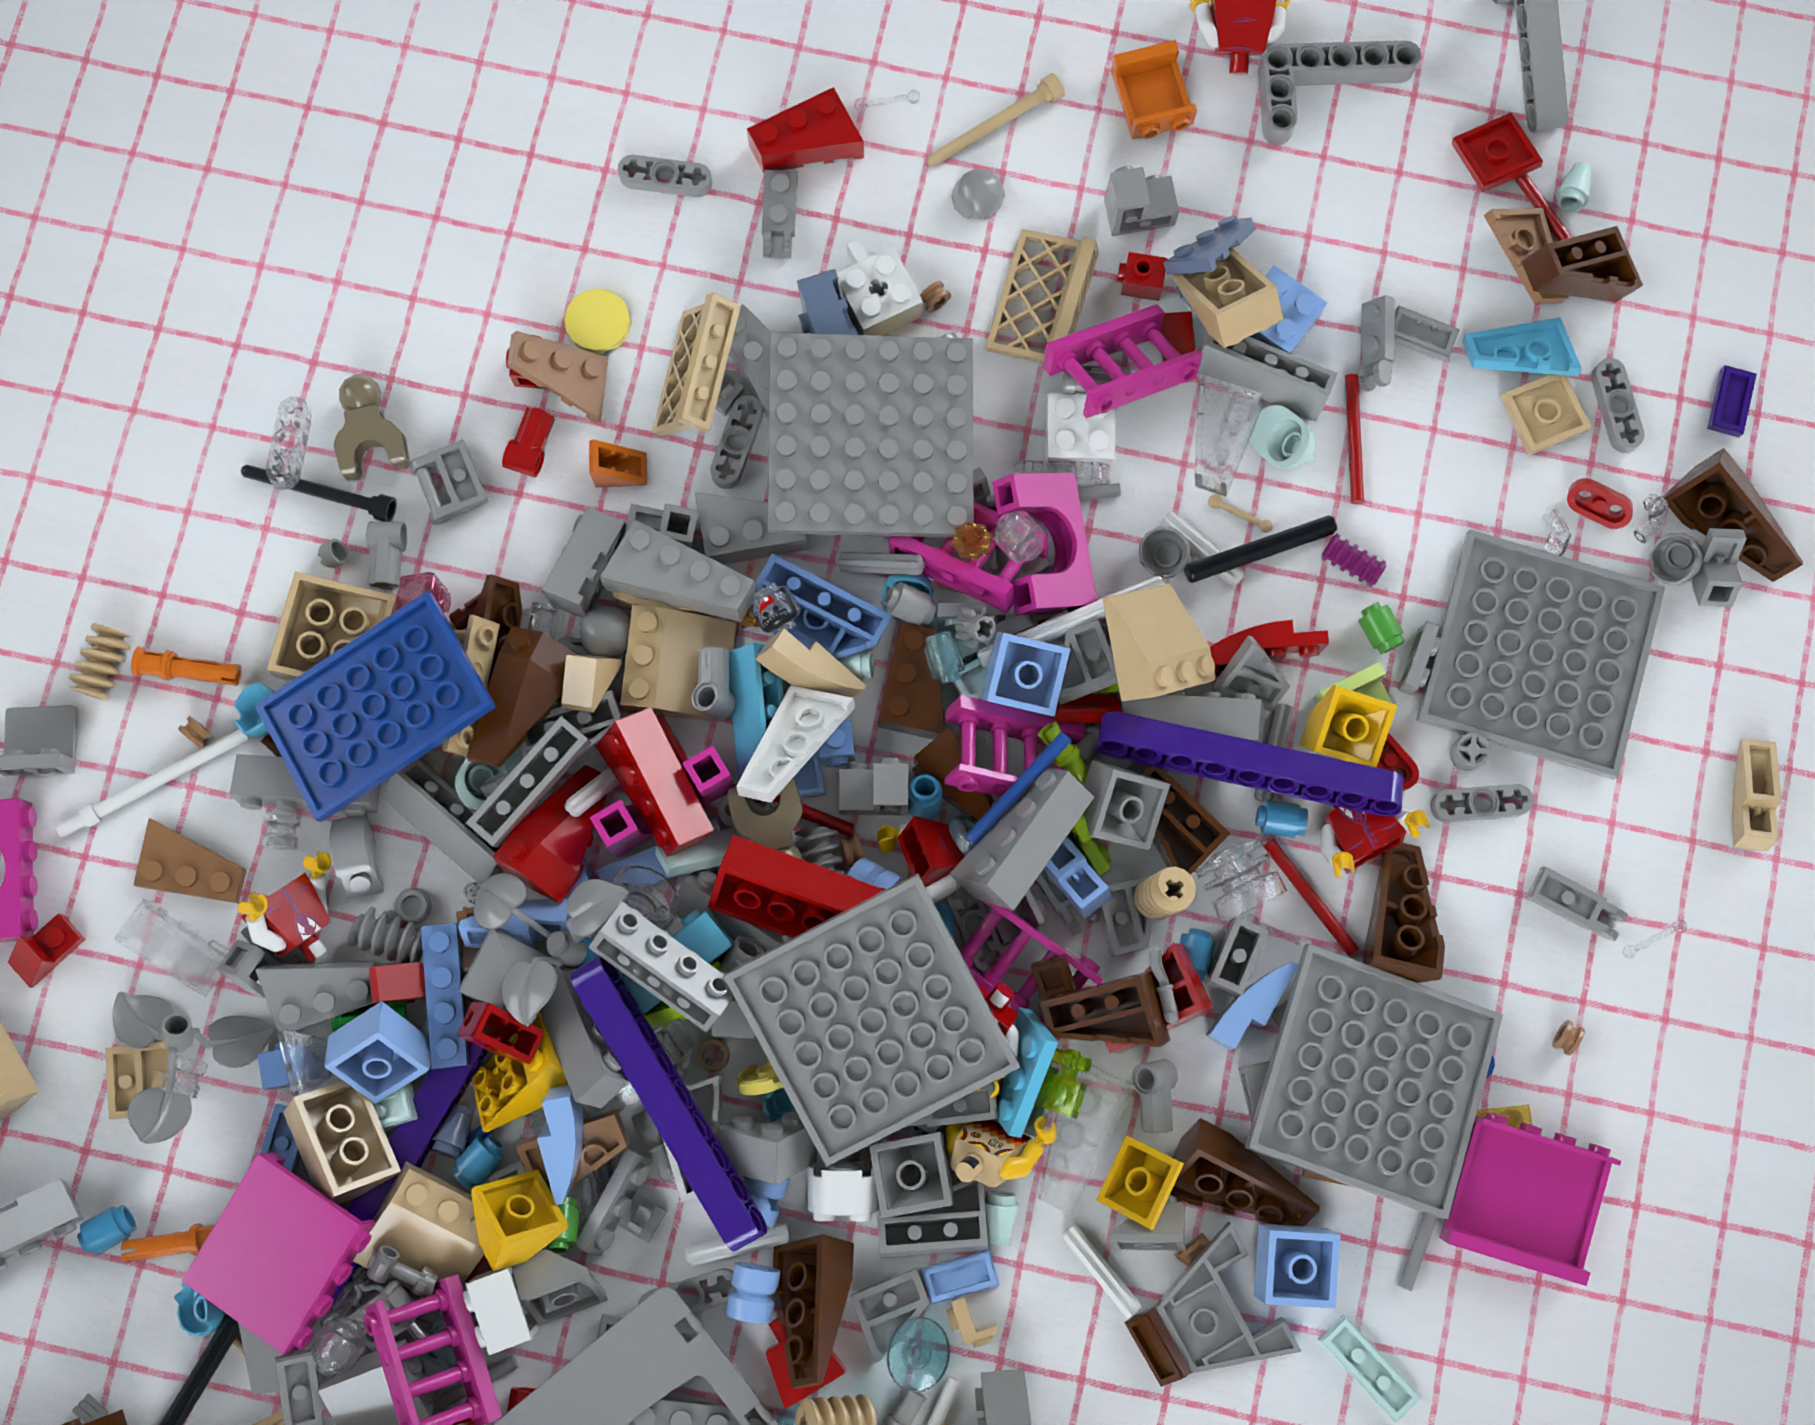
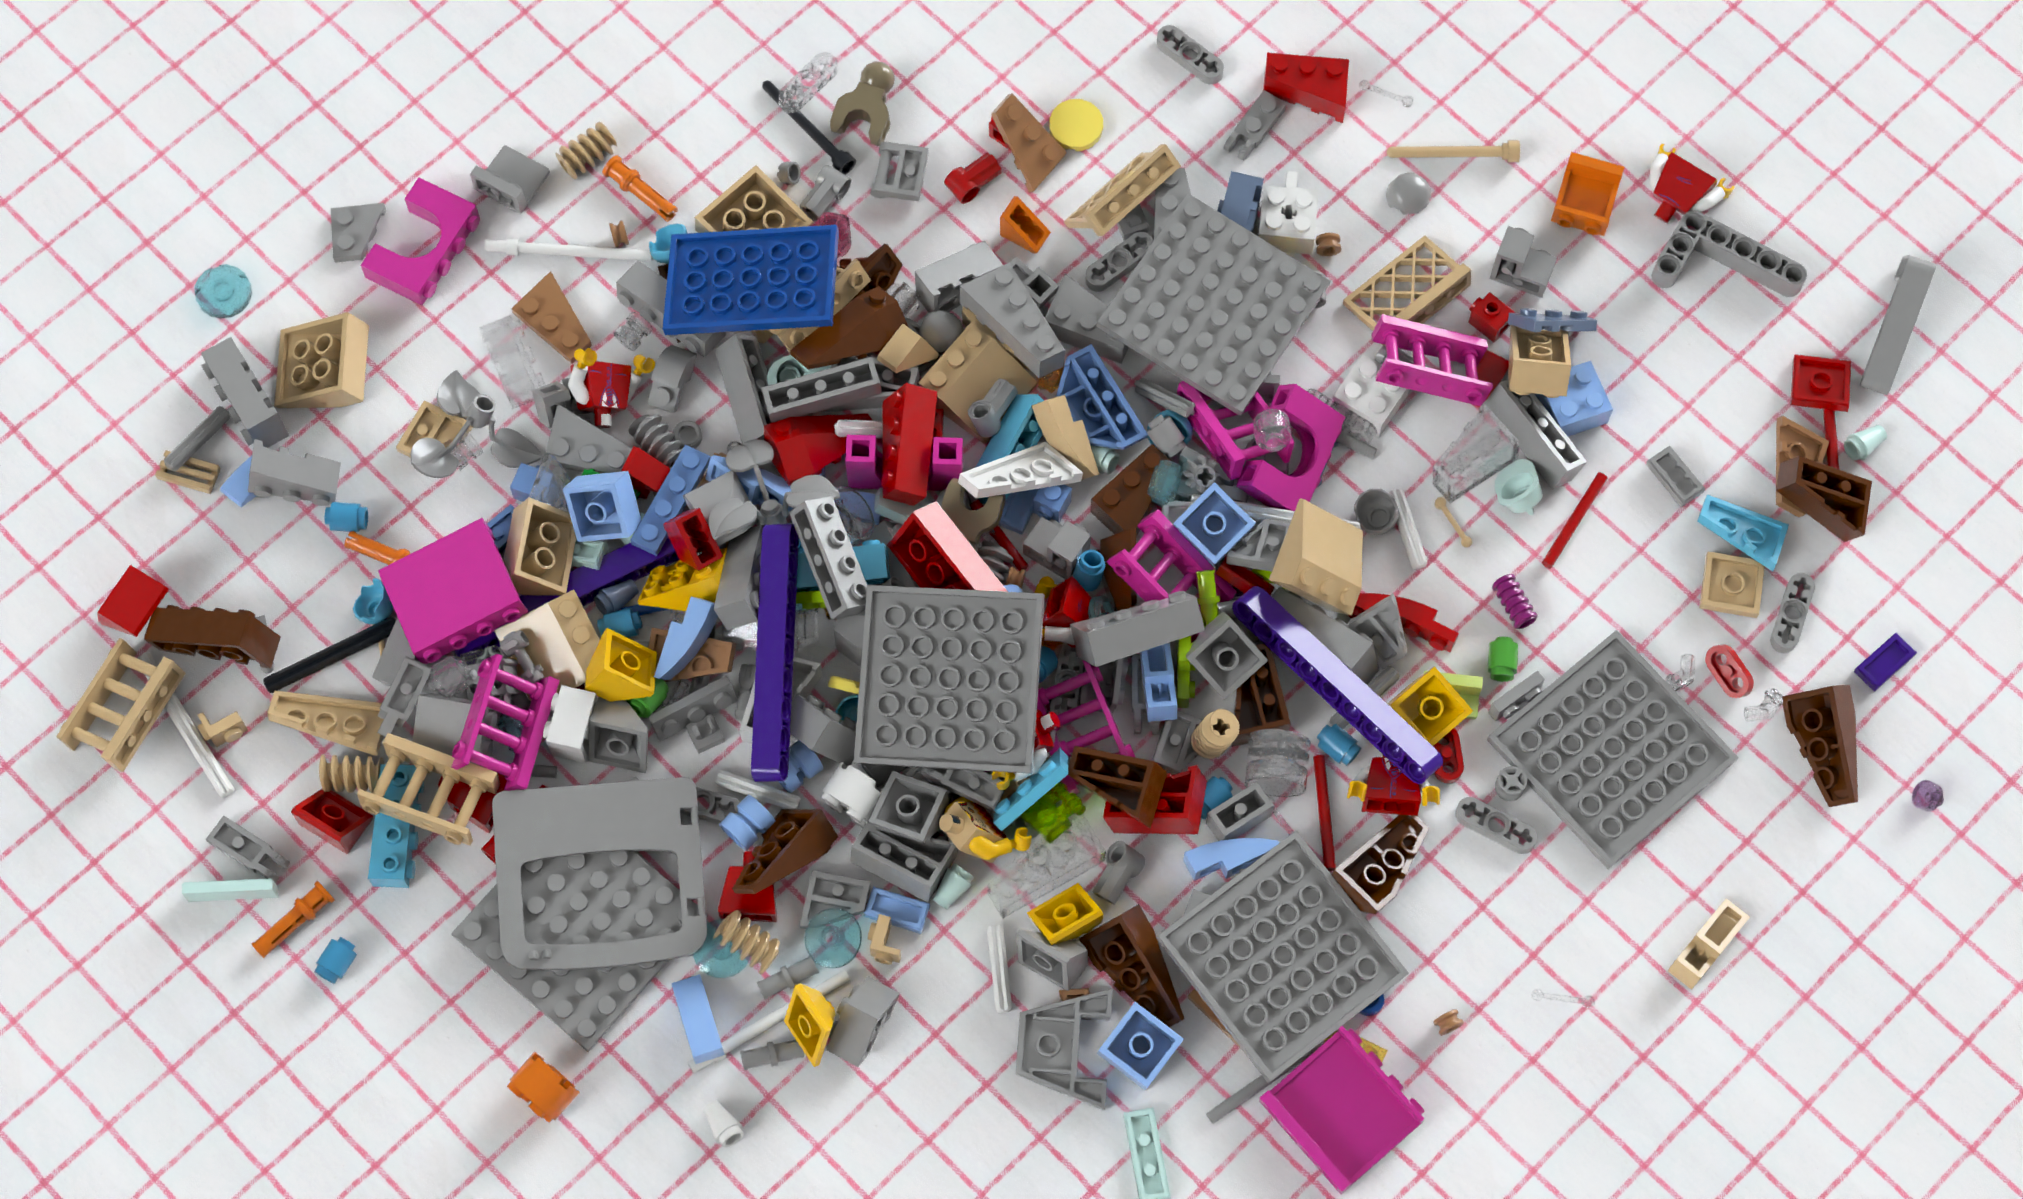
camera: 35 degrees right, 10 degrees down
red slope [7,913,86,988] -> none
medium nougat bush [697,1039,730,1071] -> none
head [750,582,801,633] -> none
clear orange piece [950,521,994,561] -> none
blue bar [965,731,1072,845] -> none
reddish brown tile [1030,954,1076,999] -> none
reddish brown tile [1124,1307,1192,1387] -> none
light grey piece [1150,948,1179,1024] -> none
black axle [1184,515,1337,583] -> none
light grey hinge [1358,295,1395,392] -> none
light grey hinge [1526,866,1628,941] -> none
light grey hair [1648,533,1703,584] -> none
light grey brick [1692,528,1747,607] -> none

